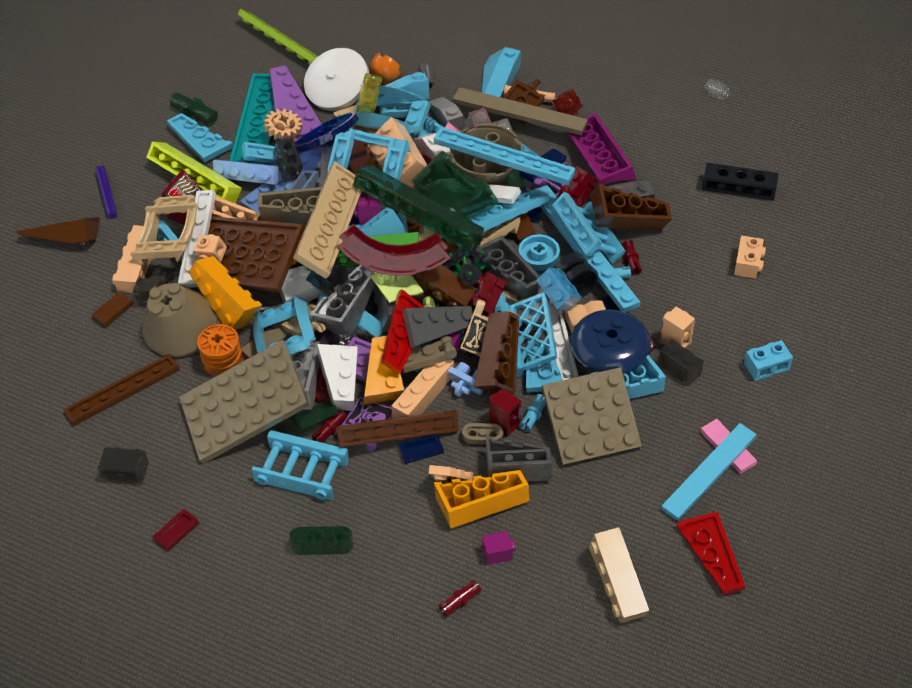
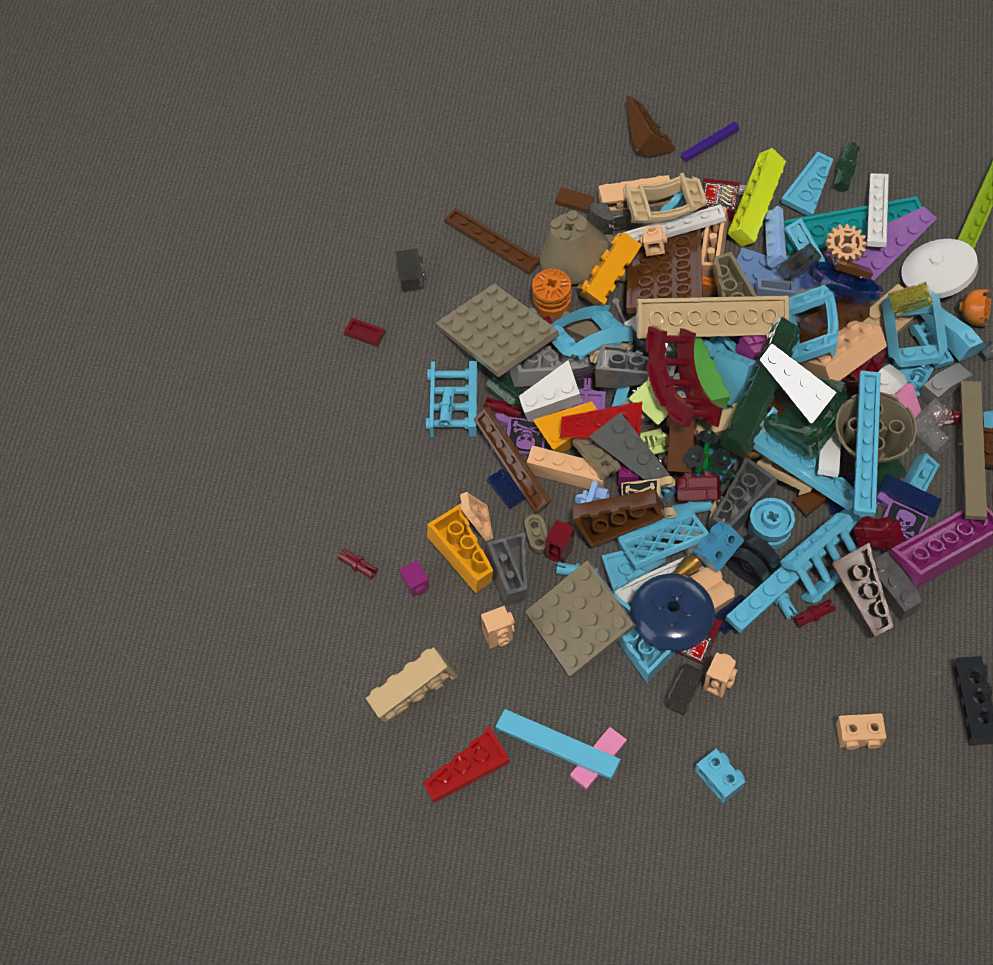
camera: 75 degrees right, 10 degrees up
clear green beam [289,526,354,555] -> none
none -> medium azure pin [439,387,455,426]
none -> light nougat brick [481,606,515,649]
none -> pearl gold cone [672,553,702,577]
none -> wing [759,344,836,425]
none -> reddish brown tile [833,257,873,280]
none -> white tile [867,173,889,247]

